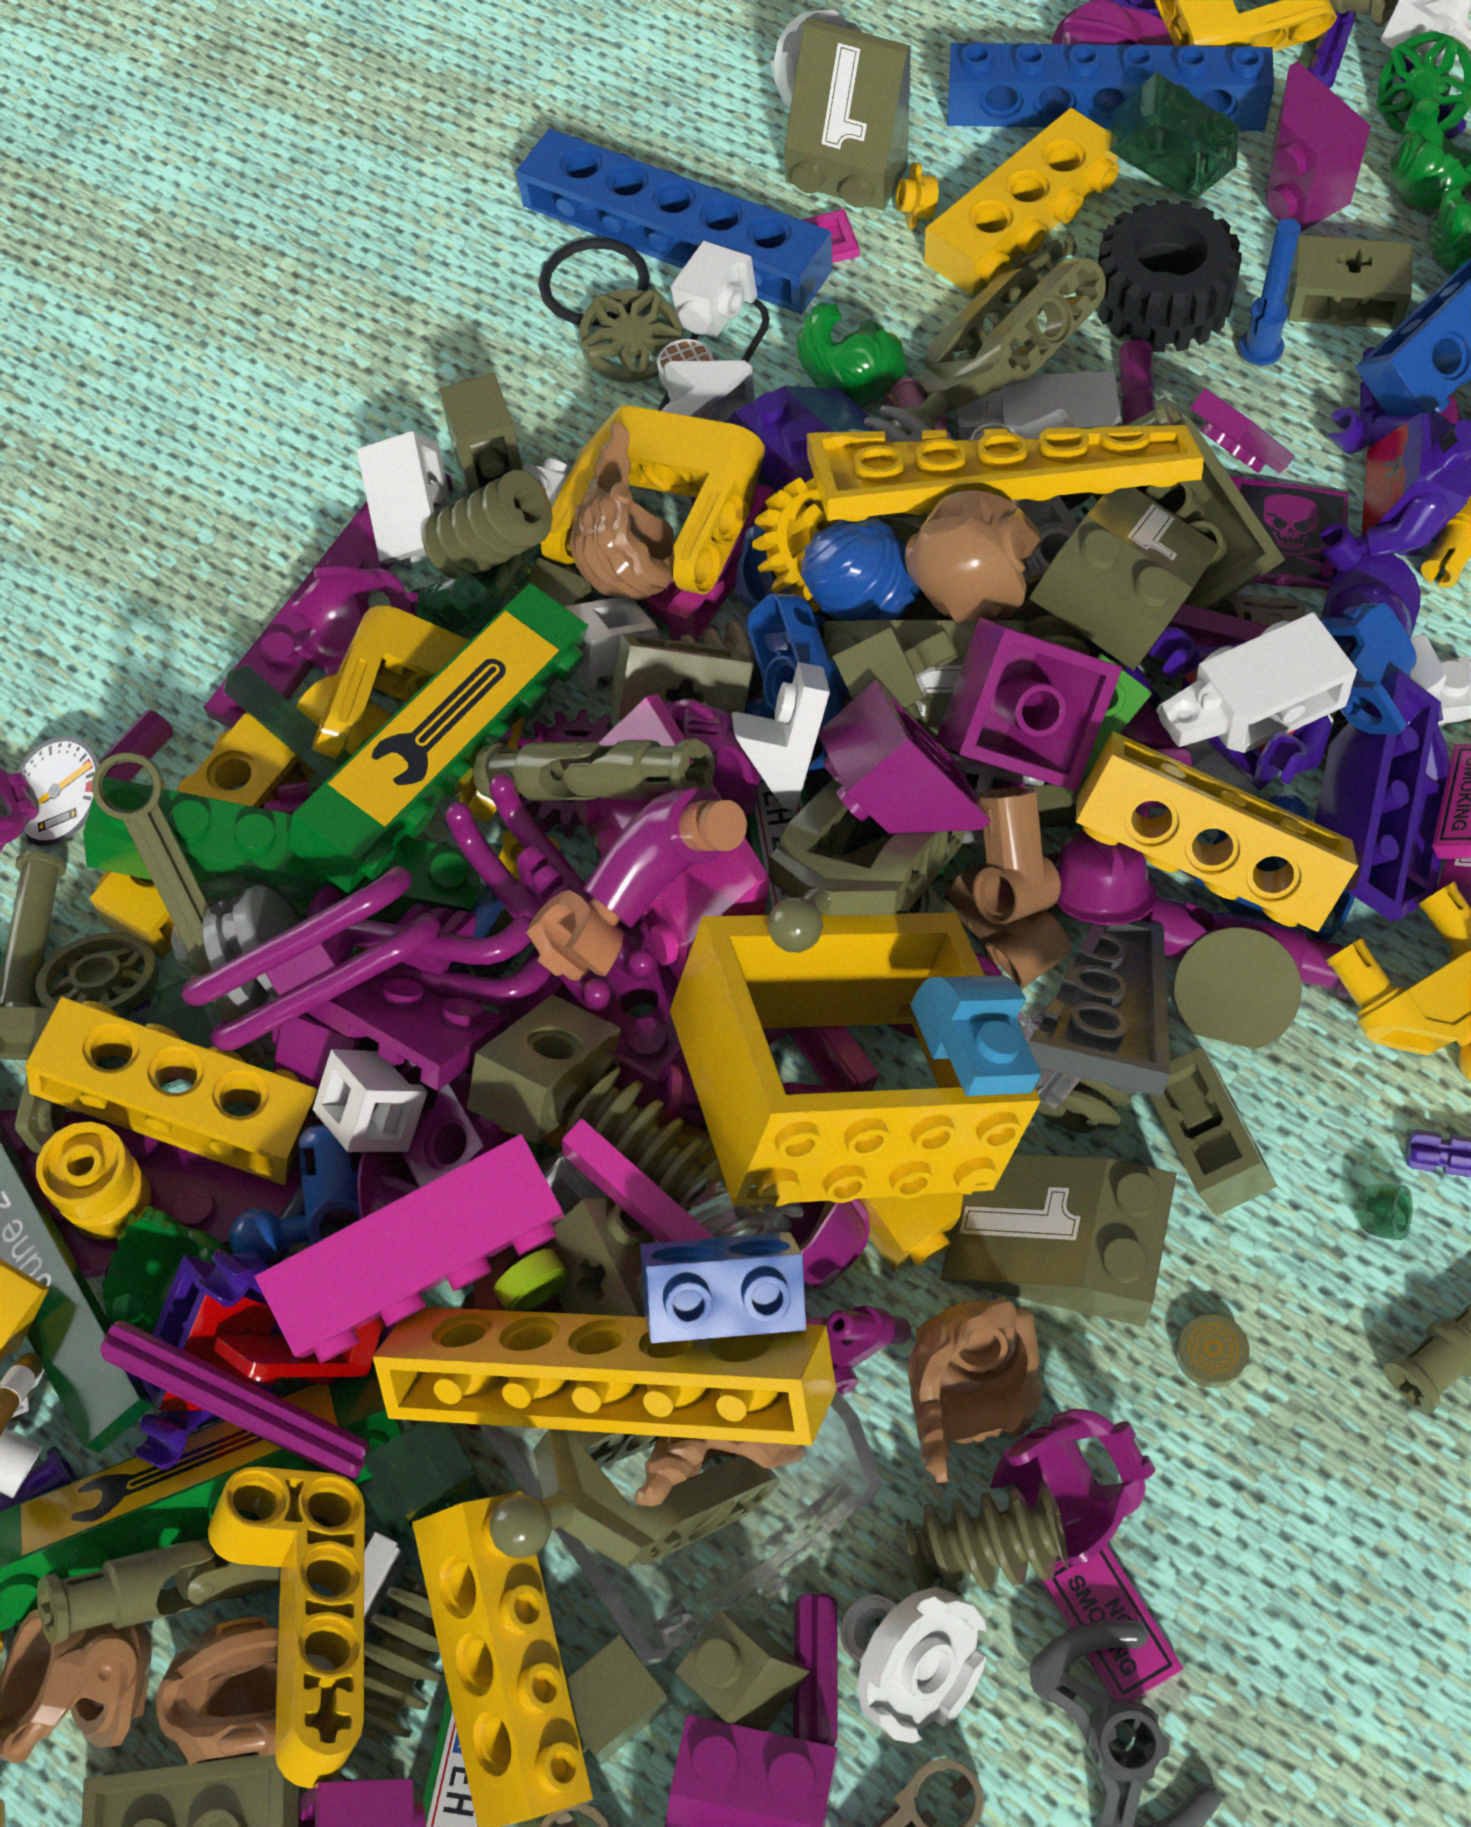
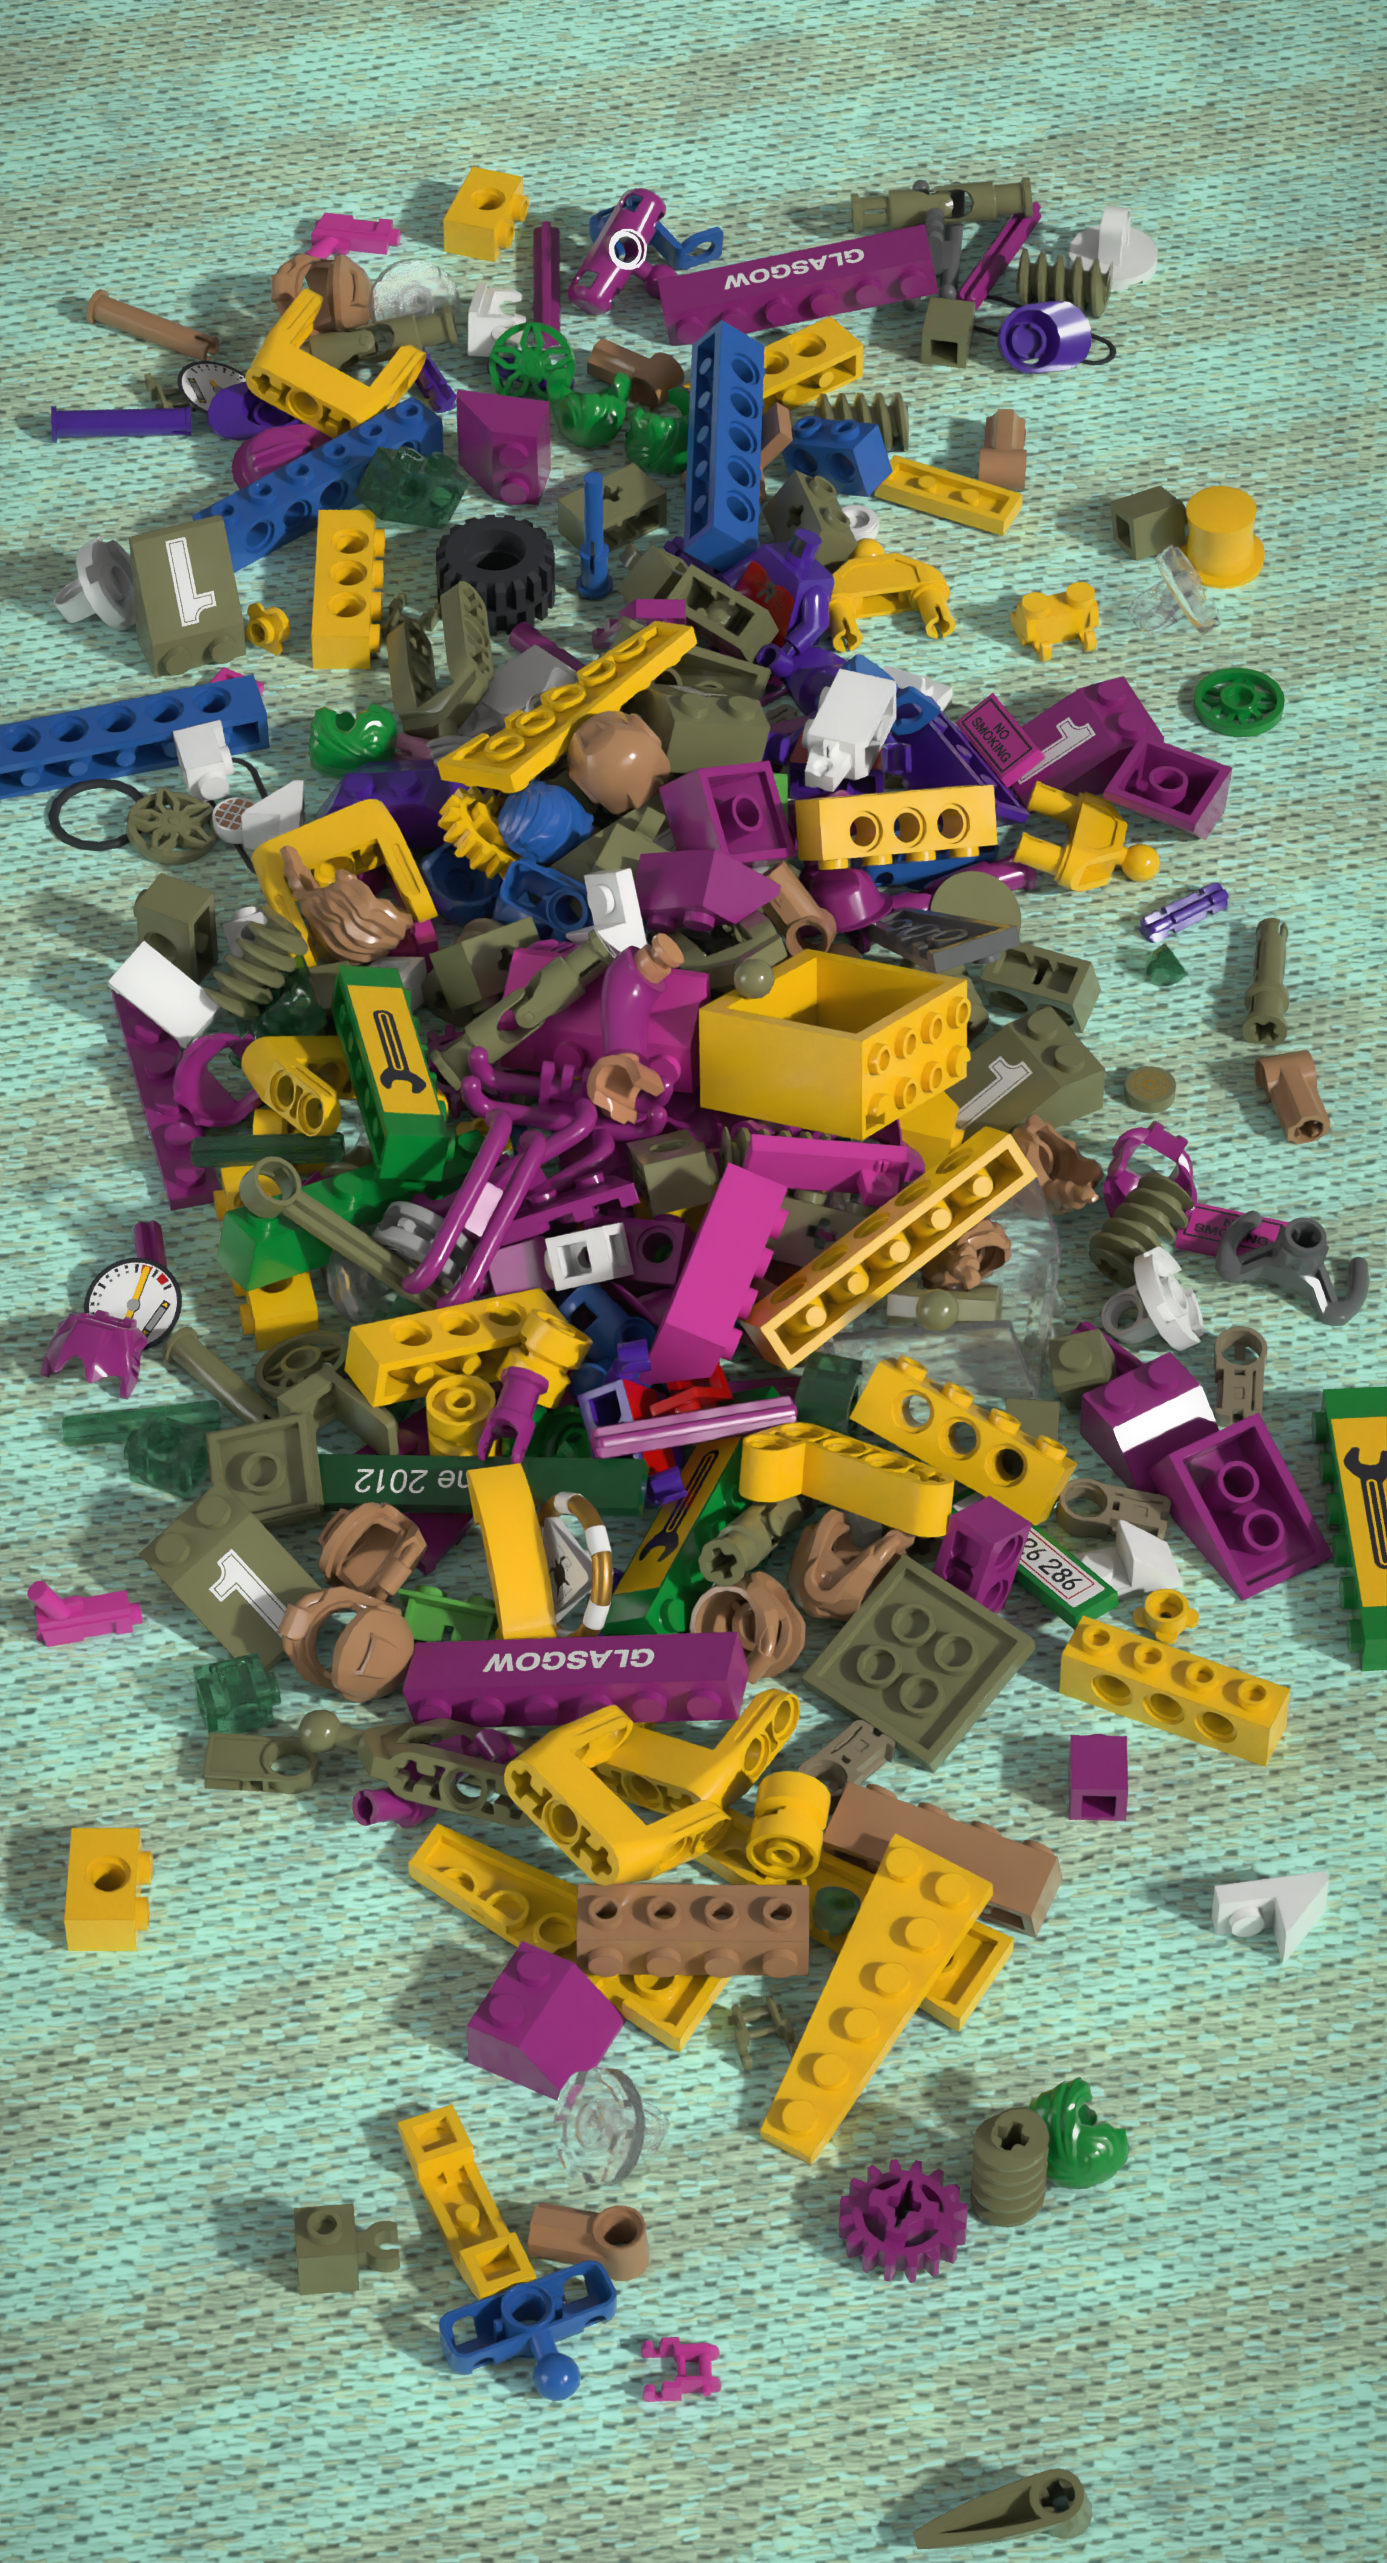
camera: 50 degrees left, 15 degrees down
lime tile [493,1249,568,1312] -> none
brick [640,1232,806,1343] -> none
dark azure brick [910,975,1041,1096] -> none
none -> magenta piece [478,1366,549,1464]
none -> yellow wheel [496,1308,593,1409]
none -> olive brick [617,543,689,604]
none -> olive brick [667,564,779,664]
none -> medium nougat piece [1254,1050,1330,1145]

